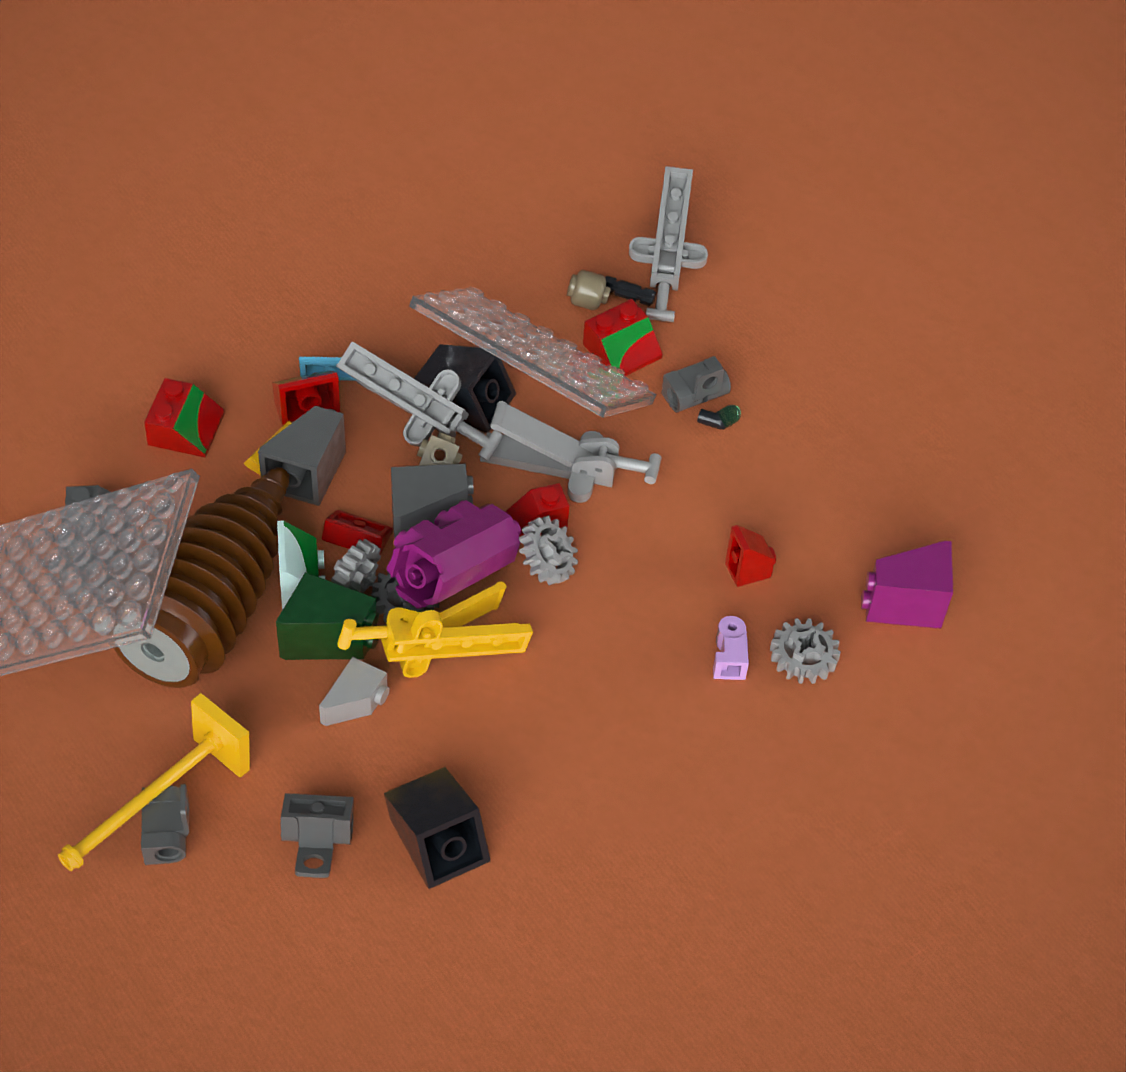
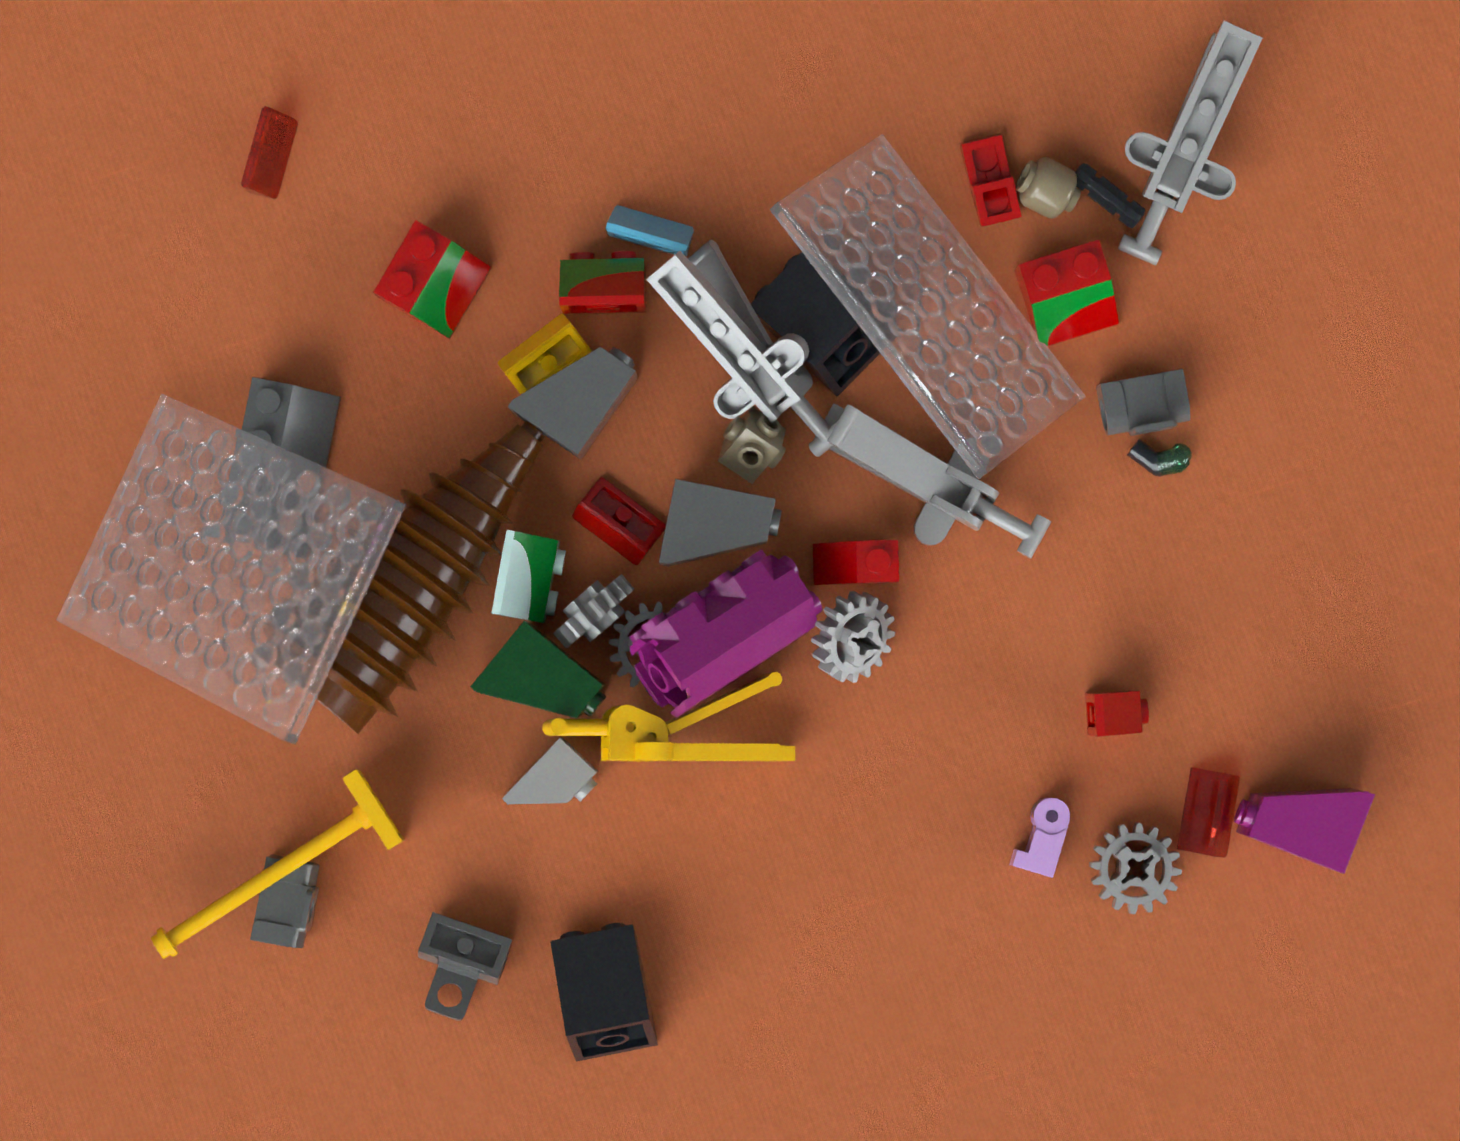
camera: 20 degrees right, 35 degrees up
none -> clear red slope [241,106,298,199]
none -> red slope [959,134,1022,227]
none -> clear red slope [1177,767,1240,858]

